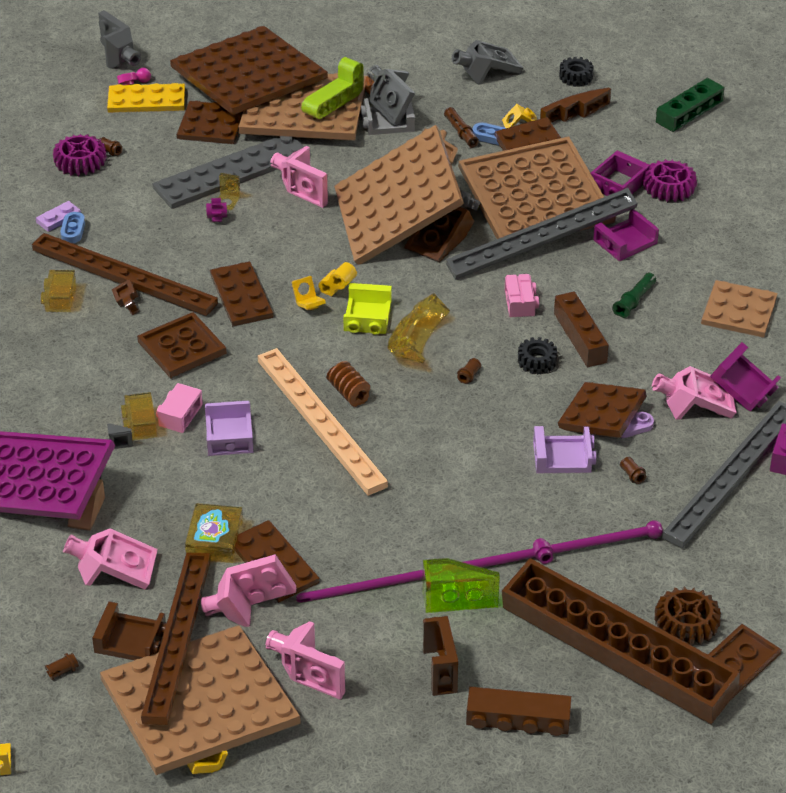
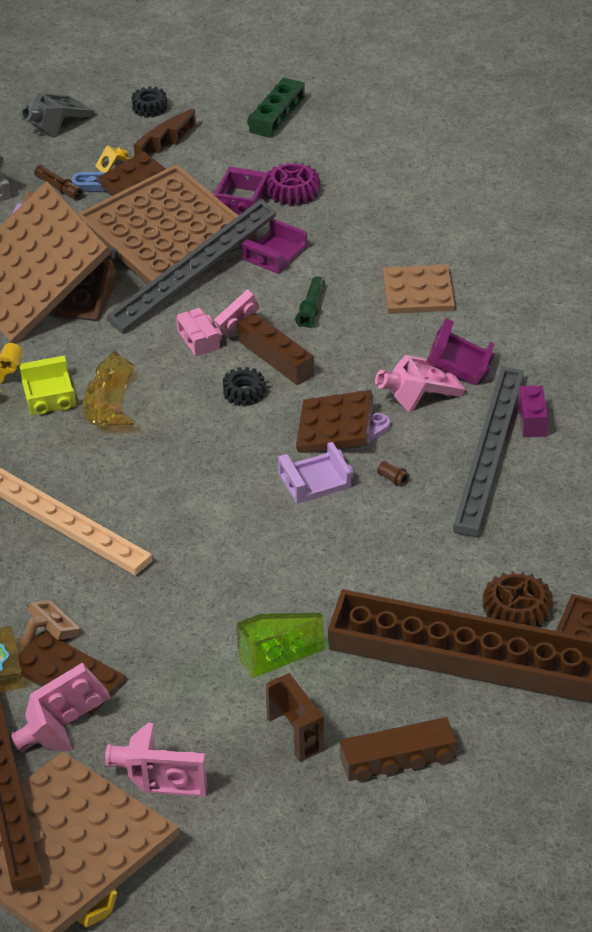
camera: 20 degrees left, 0 degrees up
magenta bar [296,520,663,603] -> none
dark orange piece [326,361,370,407] -> none
reddish brown pin [457,358,481,384] -> none
none -> medium nougat plate [21,600,81,647]
none -> bright pink slope [214,289,259,337]

